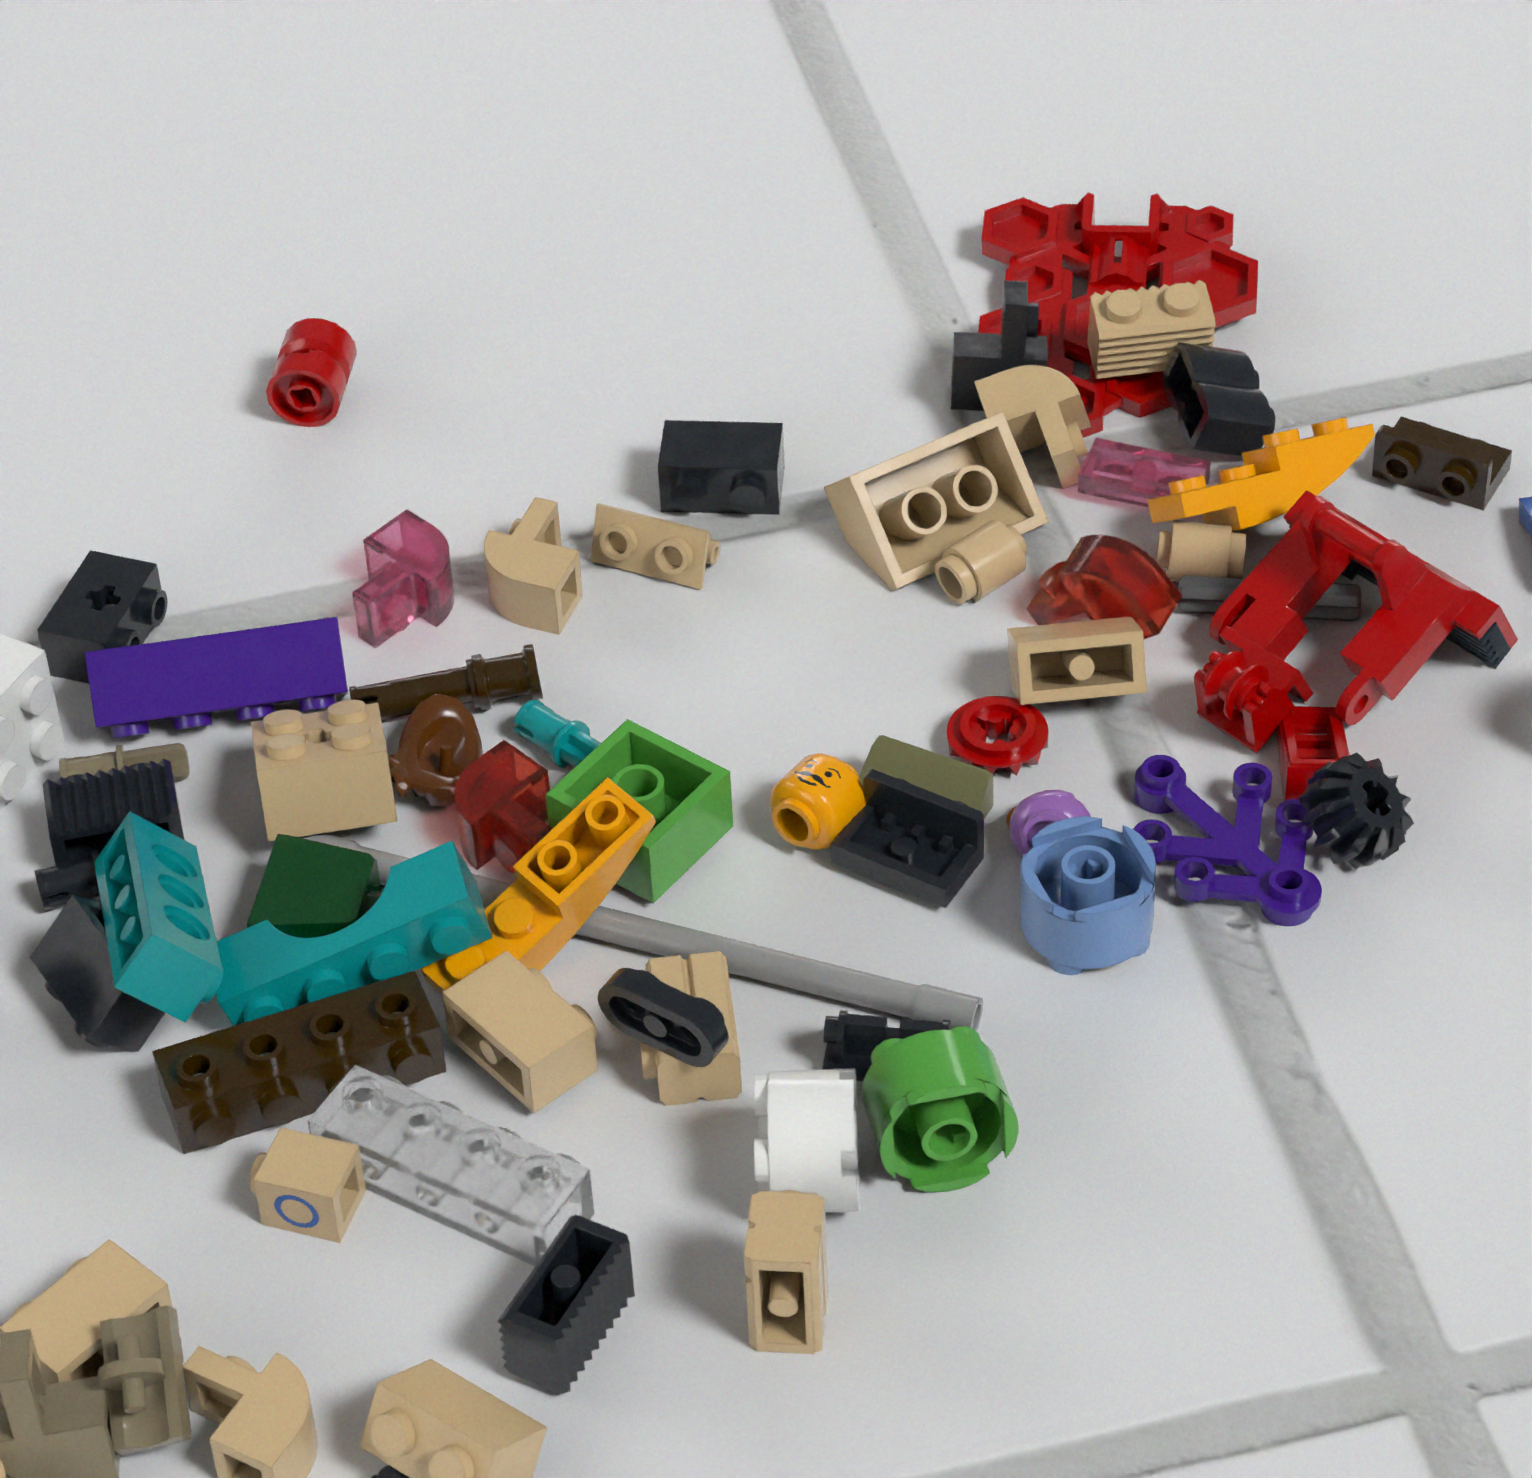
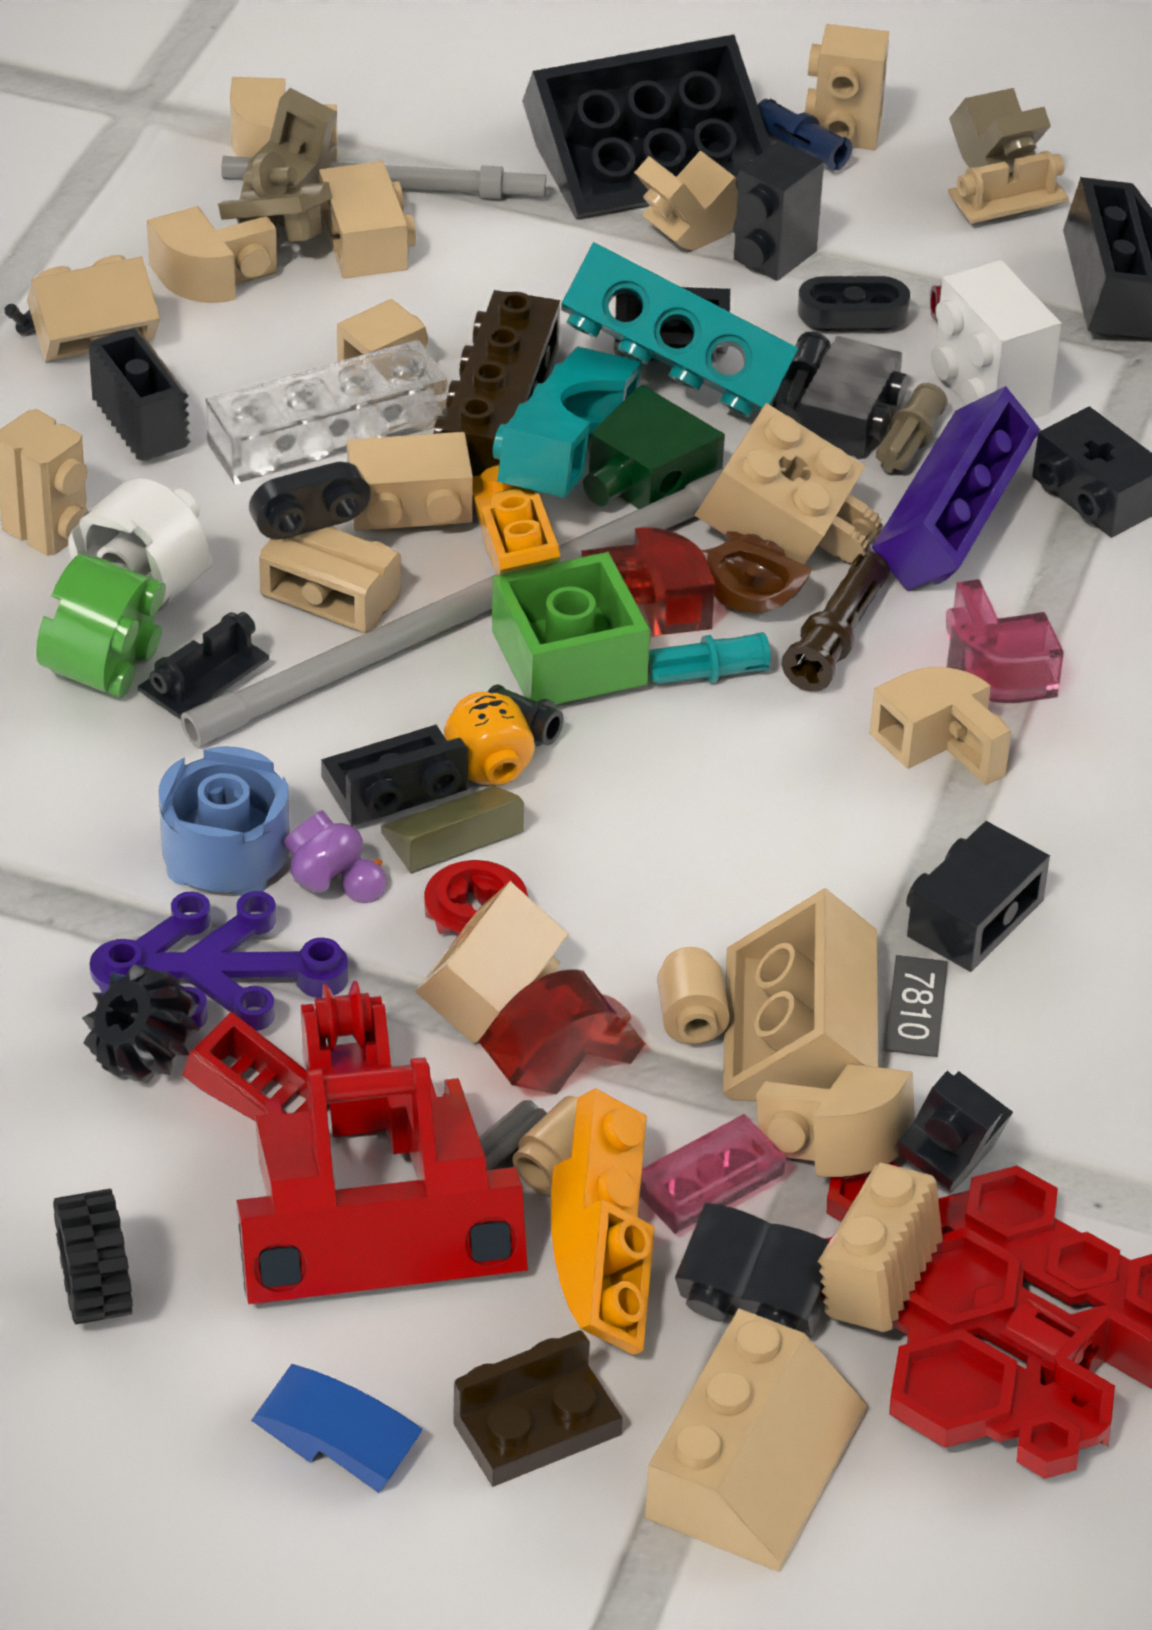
camera: 120 degrees right, 0 degrees up
tan hinge [590,503,720,590] -> none
none -> black pin [488,684,564,747]
none -> tan slope [645,1308,867,1572]
none -> dark grey sticker [885,955,948,1057]

